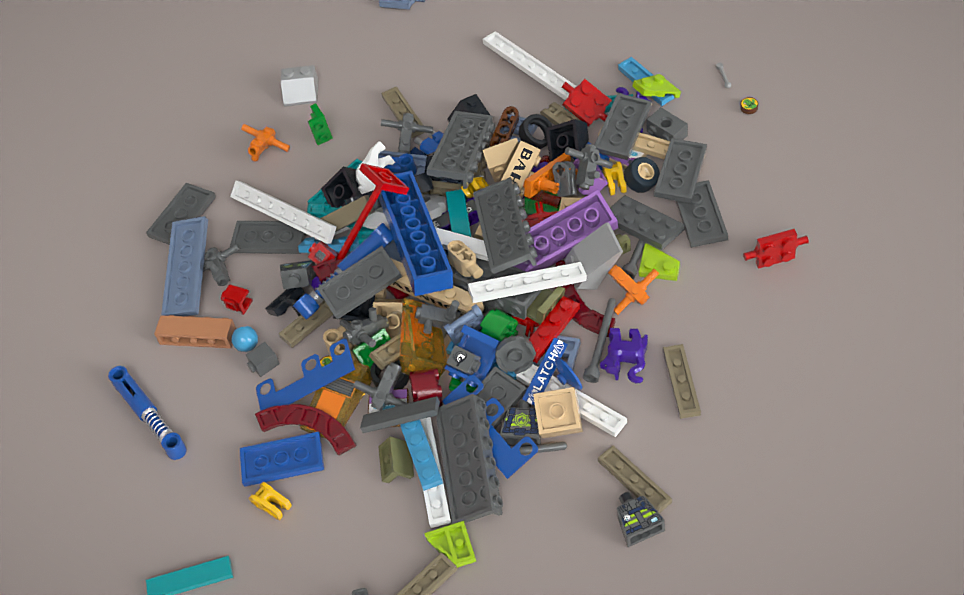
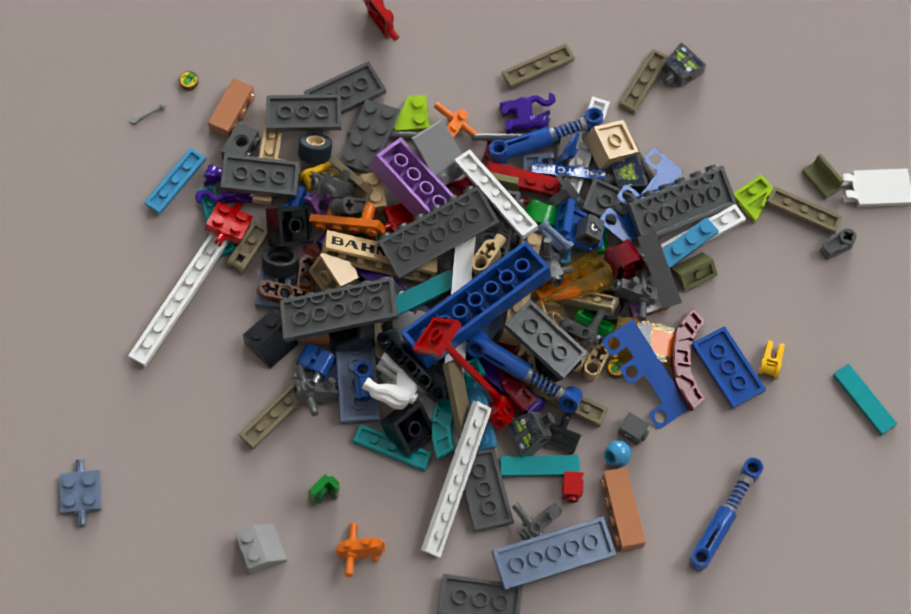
camera: 125 degrees left, 15 degrees up
lime wing [632,74,681,98] -> none
none -> nougat brick [208,78,256,139]
none -> dark tan tile [329,156,373,195]
none -> blue piece [489,108,603,164]
none -> teal tile [500,455,580,477]

